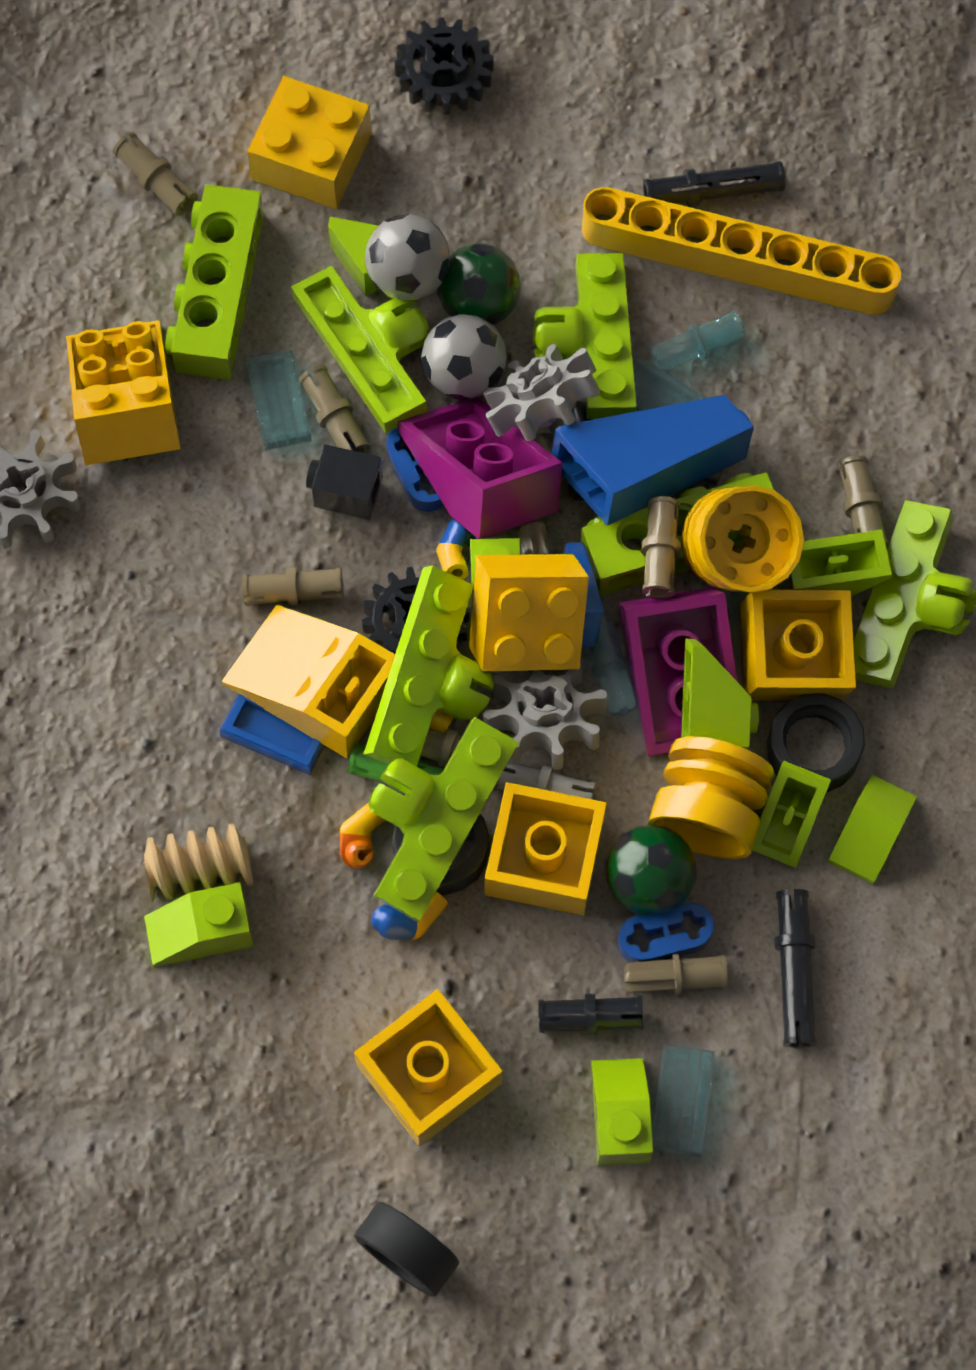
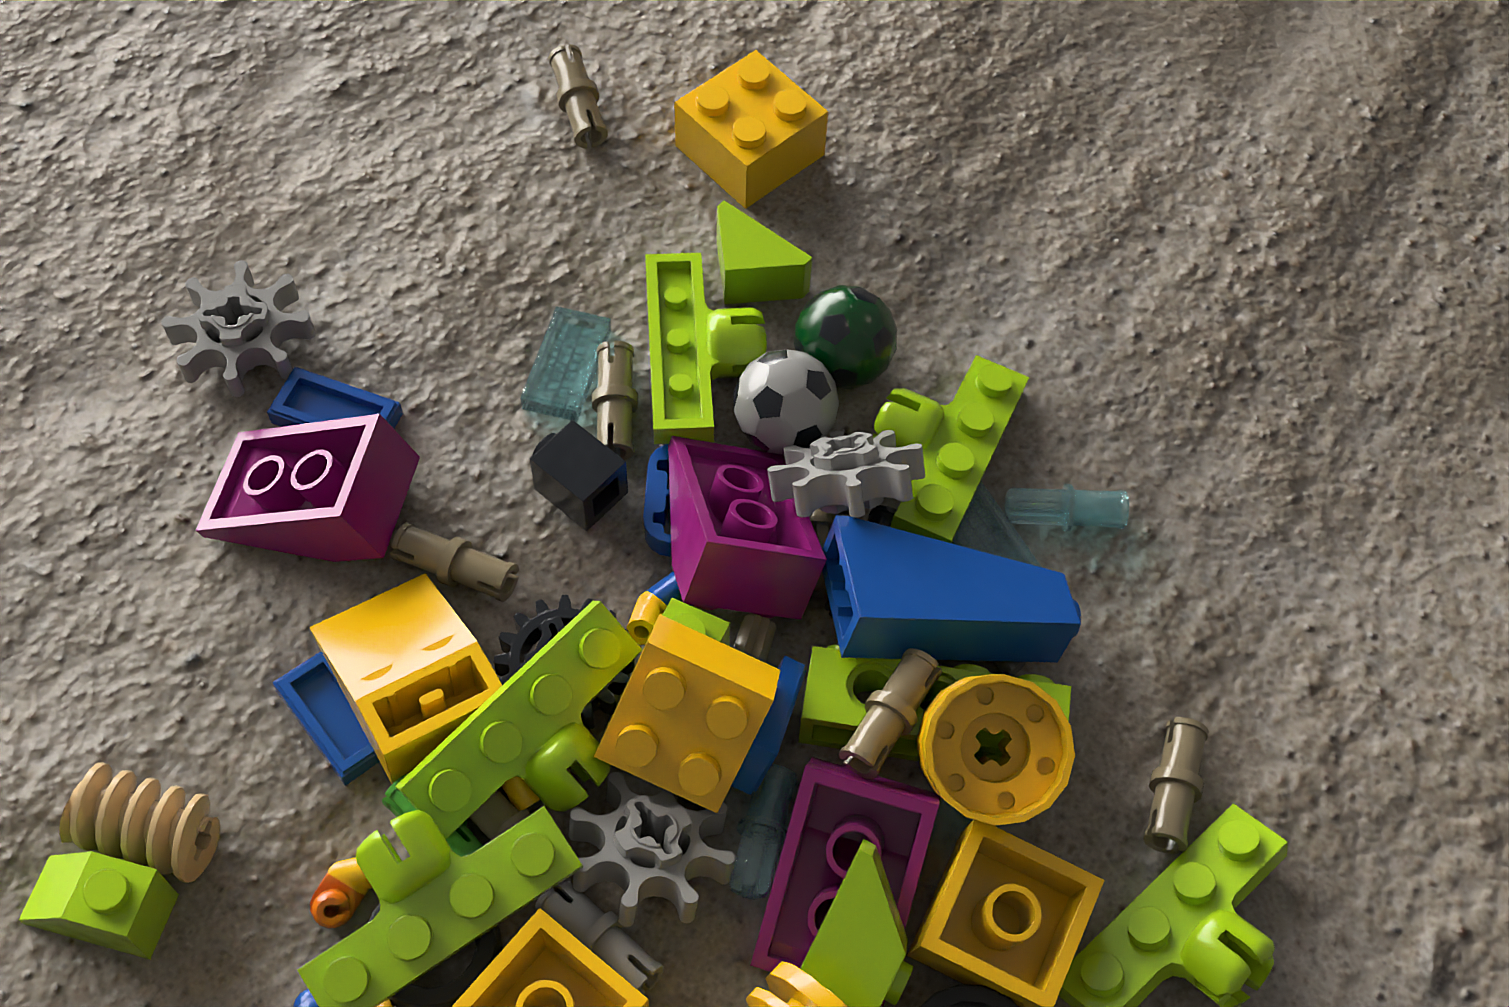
camera: 25 degrees right, 10 degrees down
yellow slope [66,320,181,466] -> none
lime brick [165,184,264,380] -> none
light grey piece [365,214,450,301] -> none
black gear [394,17,494,115] -> none
yellow beam [582,187,901,315] -> none
black pin [643,161,786,207] -> none
lime slope [790,529,892,597] -> none
none -> magenta slope [195,414,420,562]
none -> blue tile [267,367,403,429]

